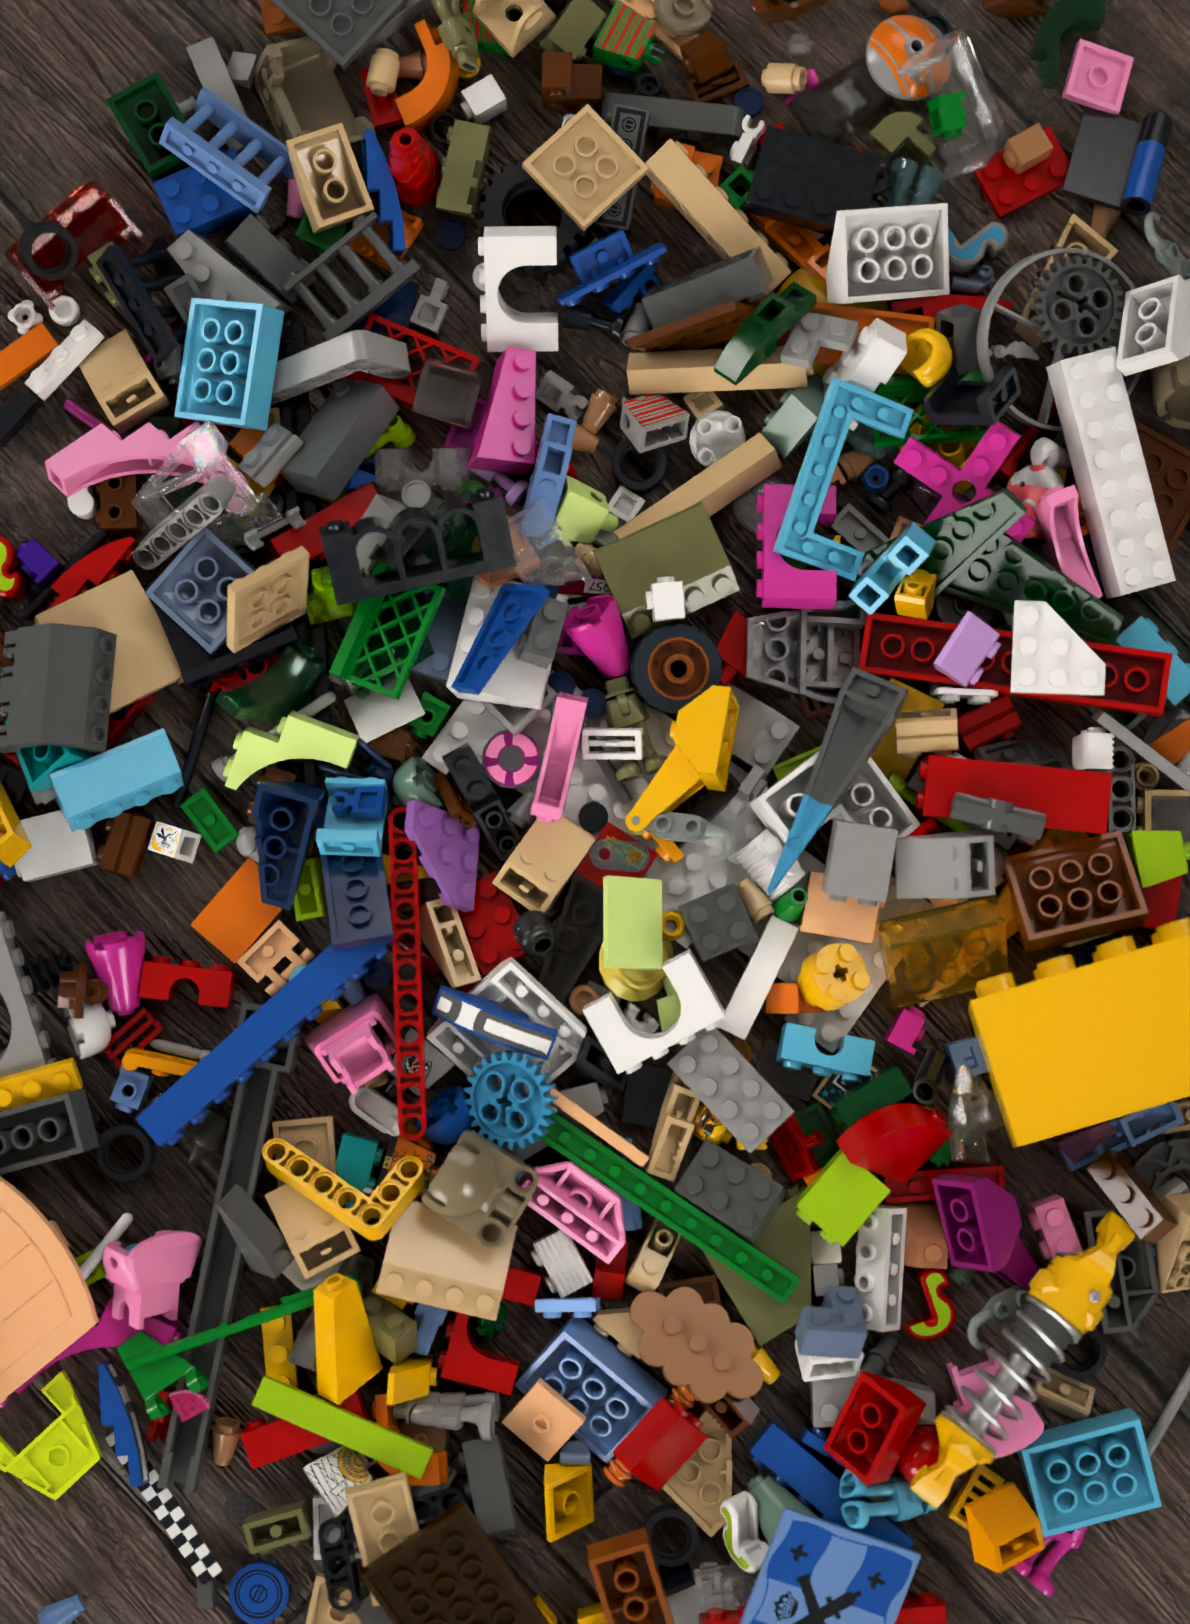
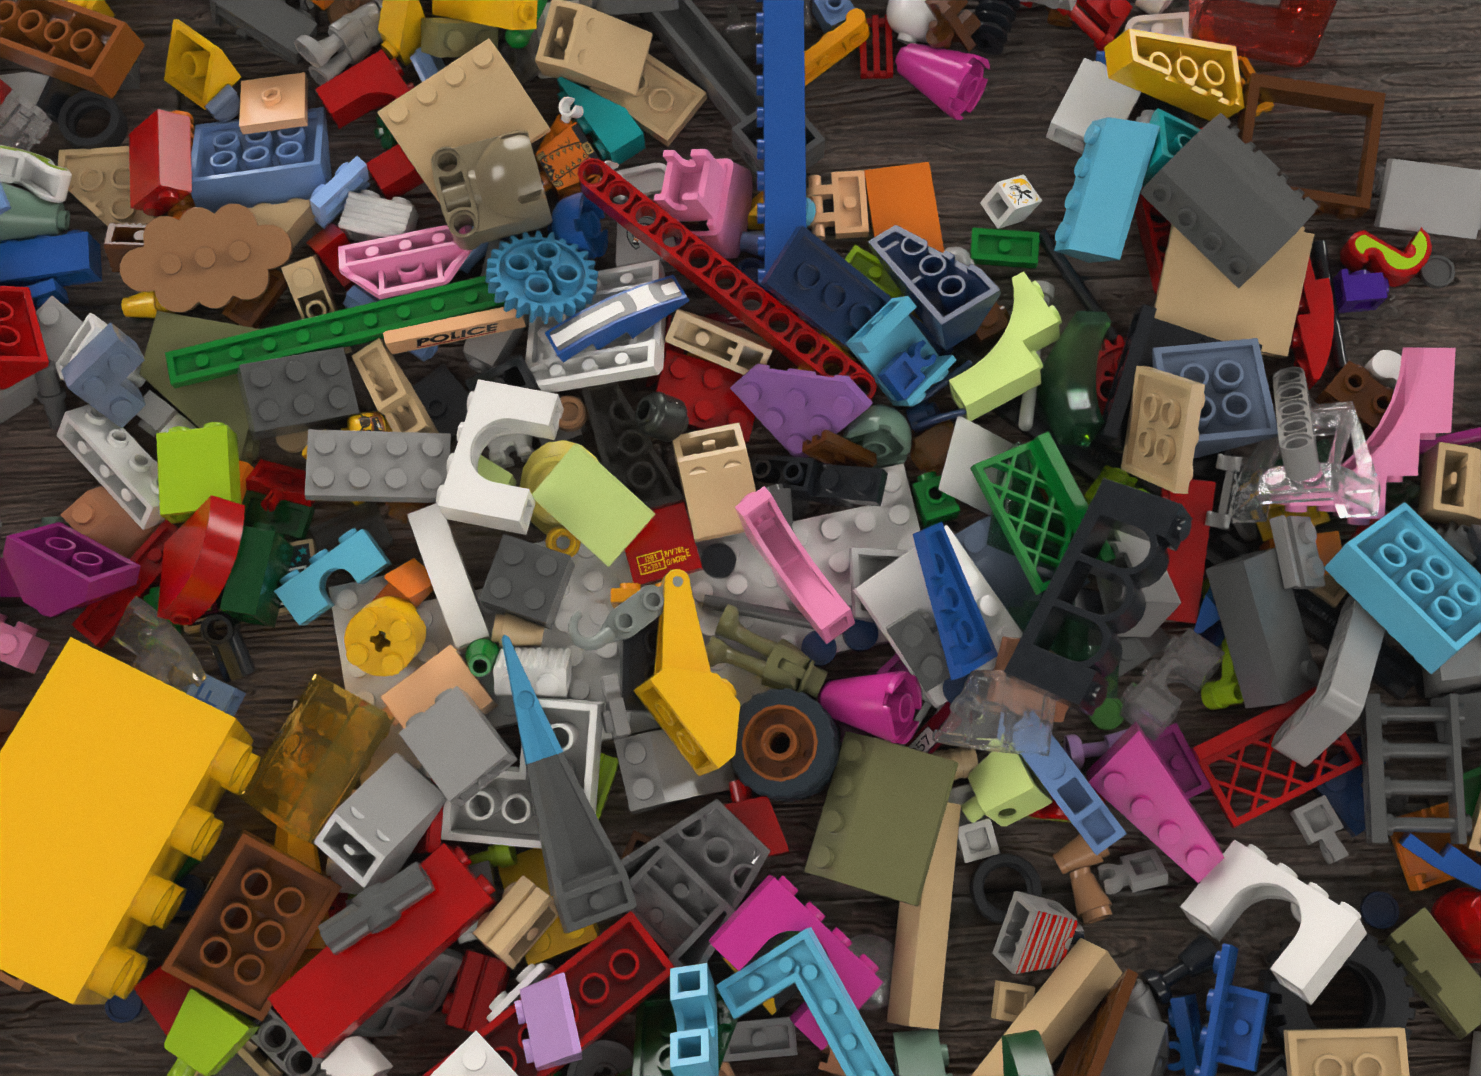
camera: 135 degrees right, 10 degrees down
reddish brown brick [97,812,155,878] -> none
red arch [138,956,237,1008] -> none
light grey piece [149,1039,211,1061] -> none
yellow beam [262,1138,426,1240] -> none
light grey piece [402,480,432,509] -> none
clear smoke slope [412,357,485,429] -> none
tile [482,730,542,789] -> none
white tile [582,728,644,760] -> none
clear light blue plate [590,839,650,872] -> none
white brick [645,576,685,622] -> none
white dish [689,410,746,468] -> none
dark pink brick [884,1006,926,1055] -> none
yellow slope [894,569,937,620] -> none
red animal [901,1268,956,1341] -> none

